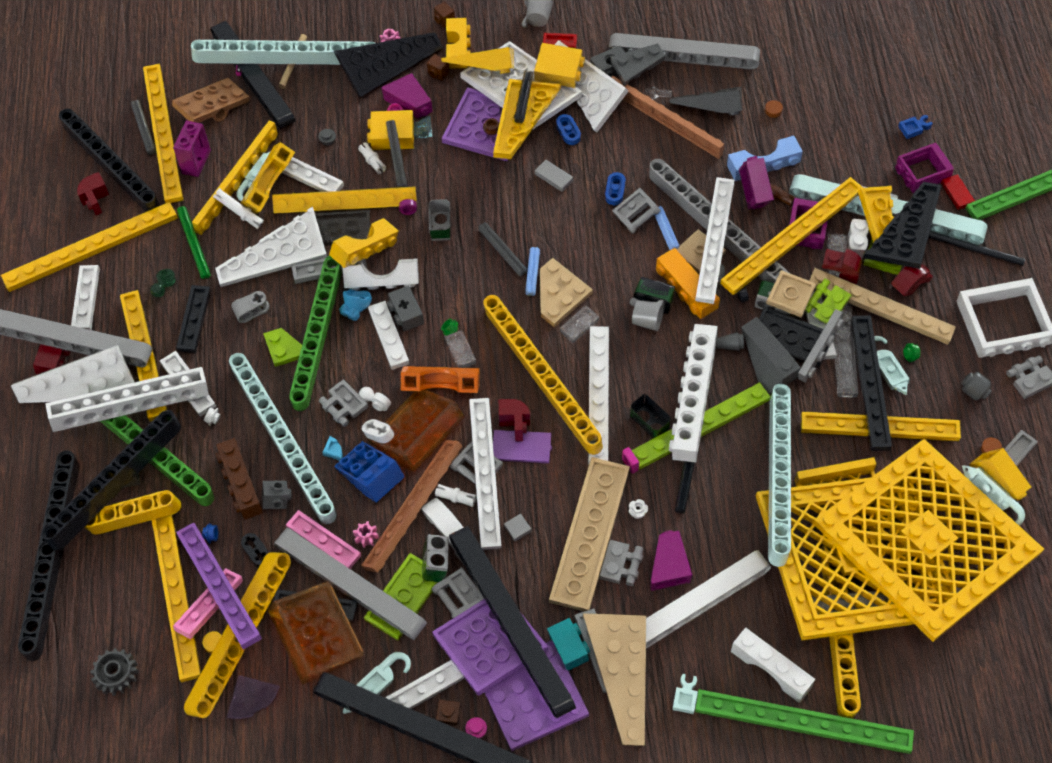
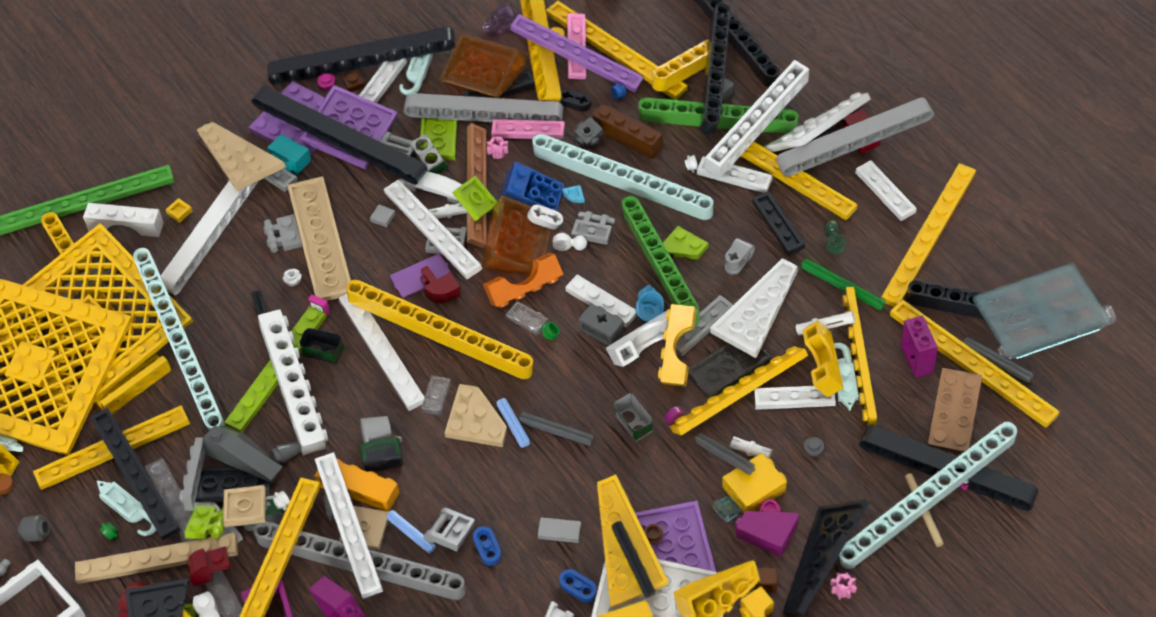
camera: 150 degrees right, 5 degrees down
dark red brick [77,172,109,216] -> none
magenta slope [650,530,692,591] -> none
light aqua plate [673,674,698,714] -> none
none -> yellow plate [166,198,193,223]
none -> white plate [273,491,290,510]
none -> lime tile [452,176,499,221]
none -> clear light blue door [973,263,1116,359]

